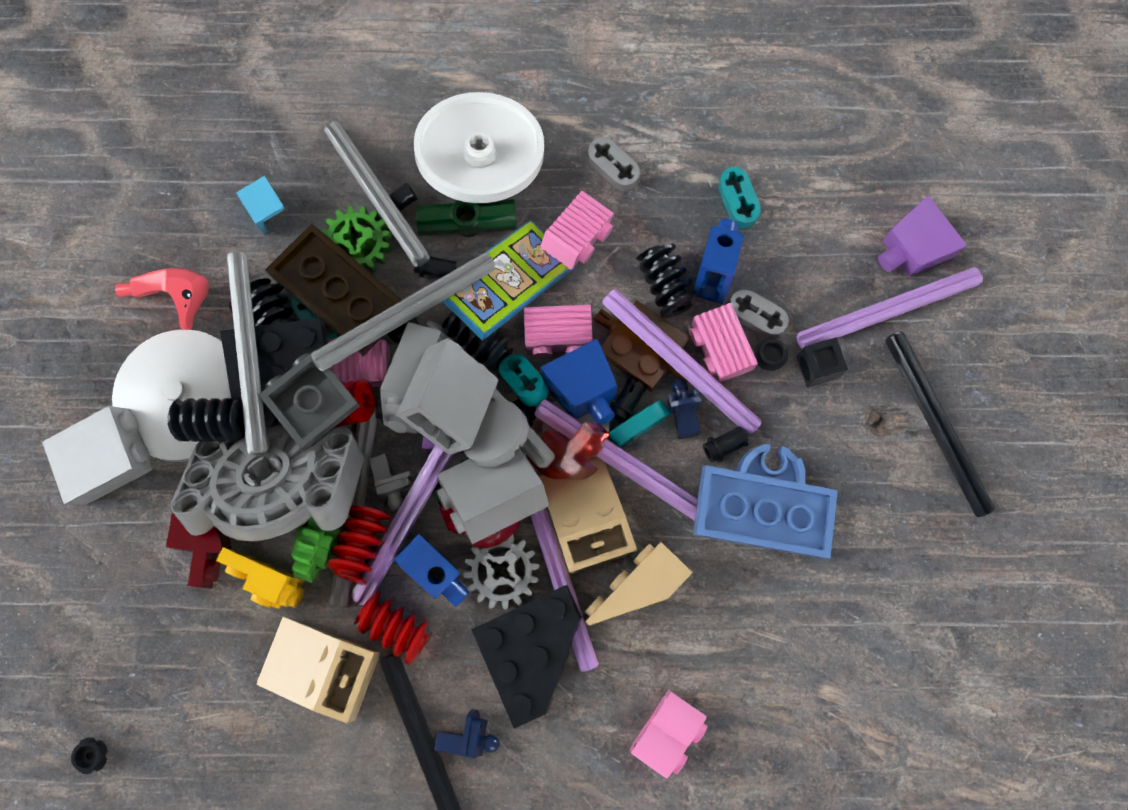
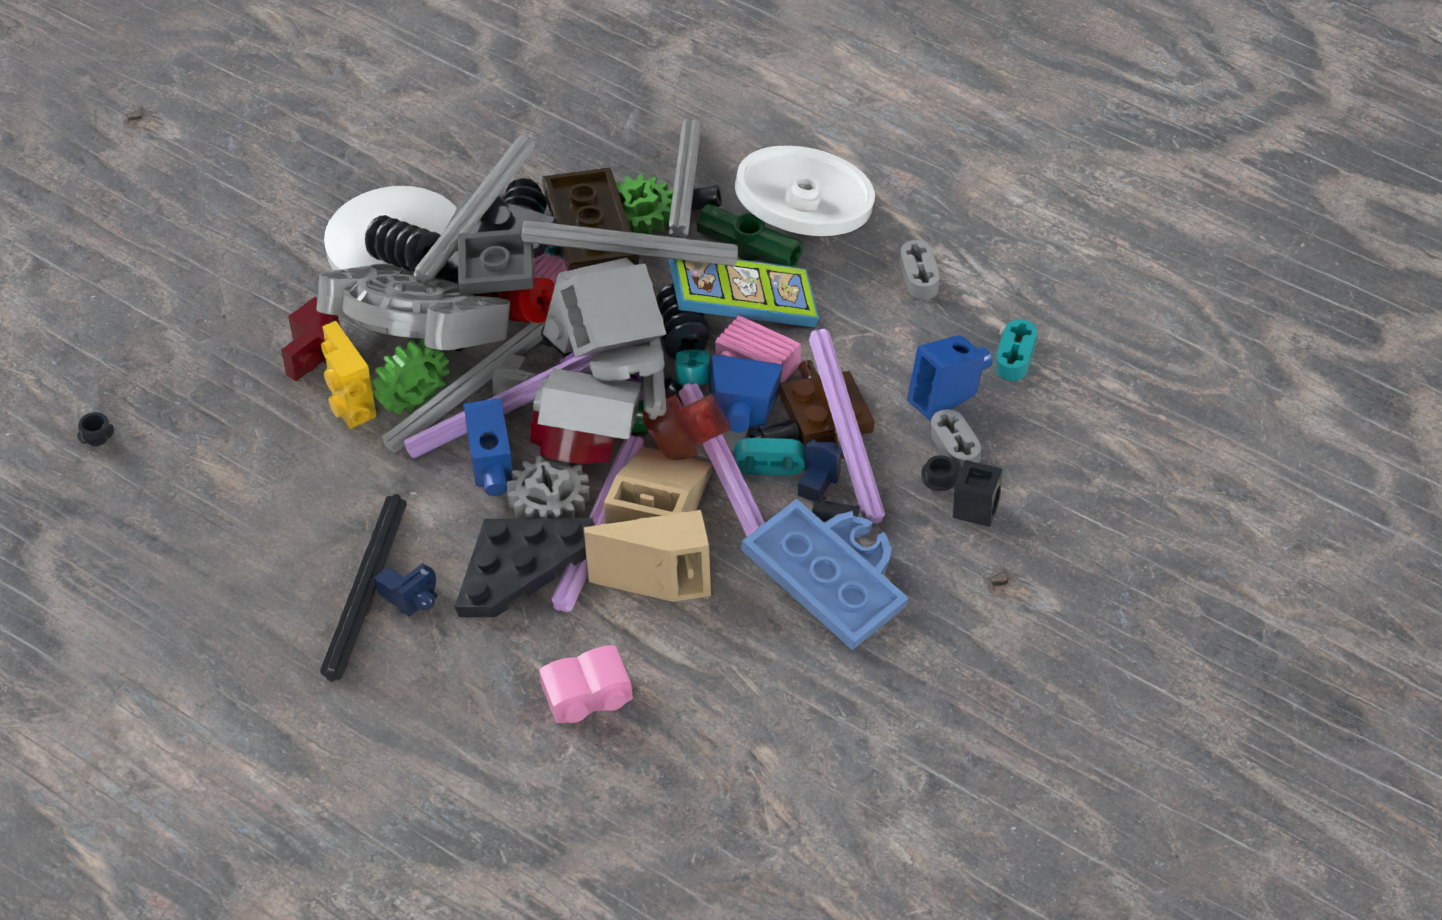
camera: 35 degrees right, 30 degrees down
brick [42,406,153,505] -> none
coral animal [115,267,209,330] -> none
medium azure panel [236,176,284,234] -> none
slope [256,617,381,723] -> none
red piece [326,505,392,586] -> none
red piece [354,590,433,665] -> none
bright pink brick [540,190,614,270] -> none
black piece [636,243,697,318] -> none
bright pink brick [689,303,758,383] -> none
lavender axle [796,267,983,349] -> none
medium lavender torso [878,196,967,276] -> none
black axle [886,331,995,517] -> none

